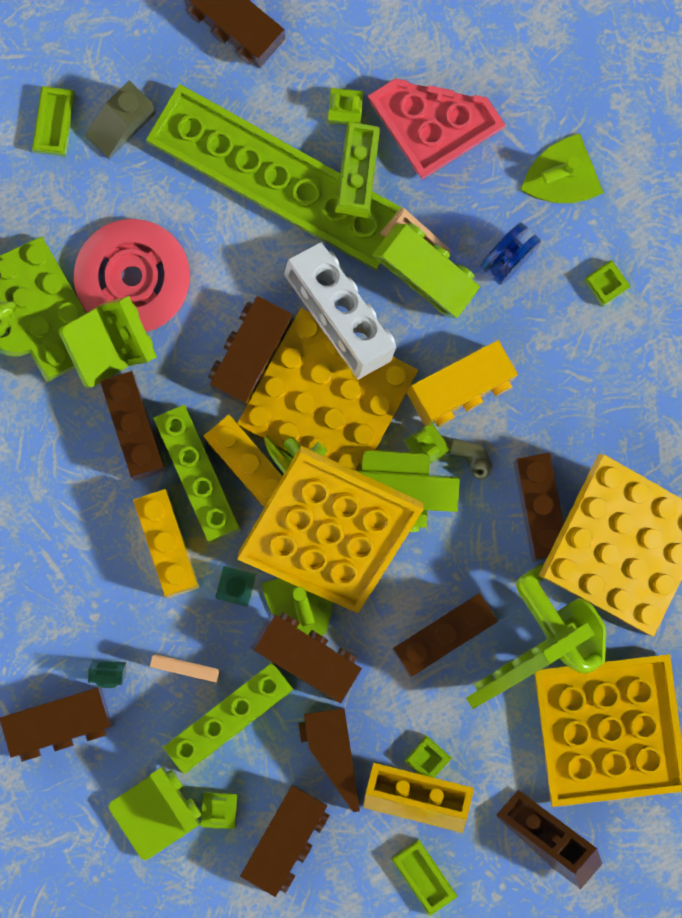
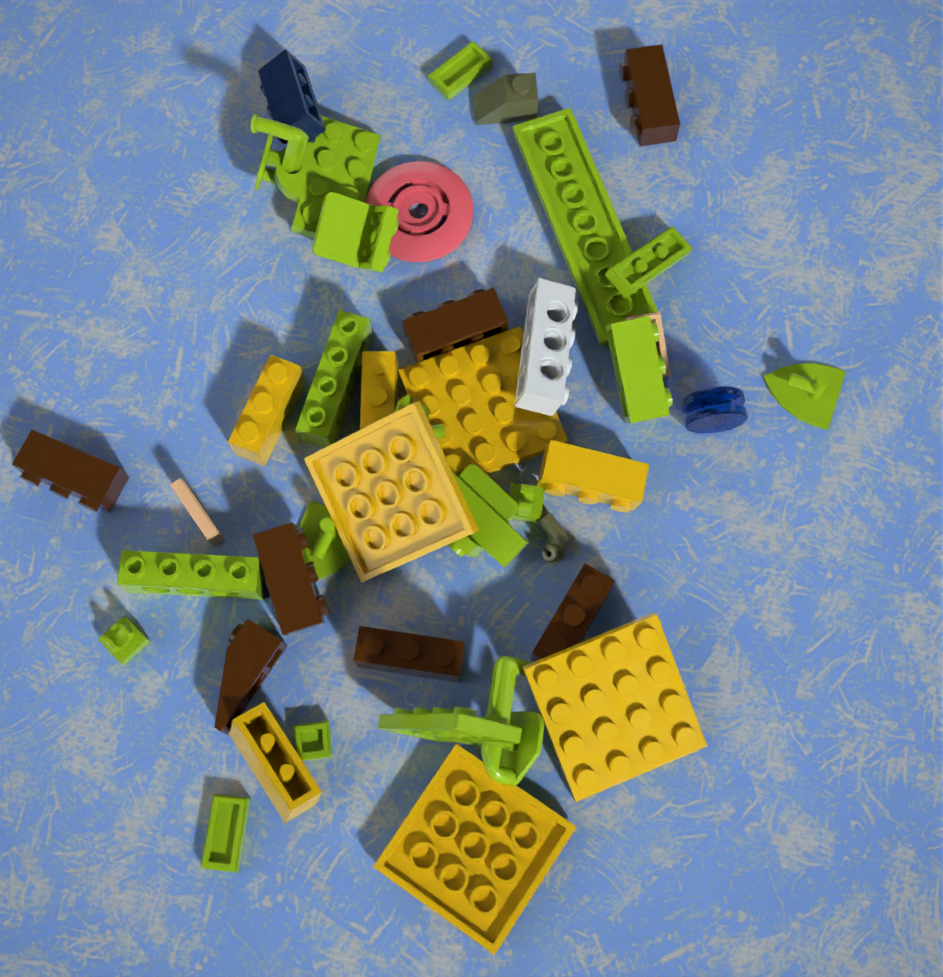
camera: 45 degrees right, 10 degrees down
clear green plate [88,660,127,688] -> none
reddish brown brick [100,371,166,481] -> none
lime bracket [109,767,202,860] -> none
clear green plate [215,566,257,608] -> none
reddish brown brick [240,785,330,897] -> none
lime tile [328,88,364,125] -> none
coral plate [368,78,505,181] -> none
reddish brown slope [496,790,602,889] -> none
lime tile [583,260,631,307] -> none

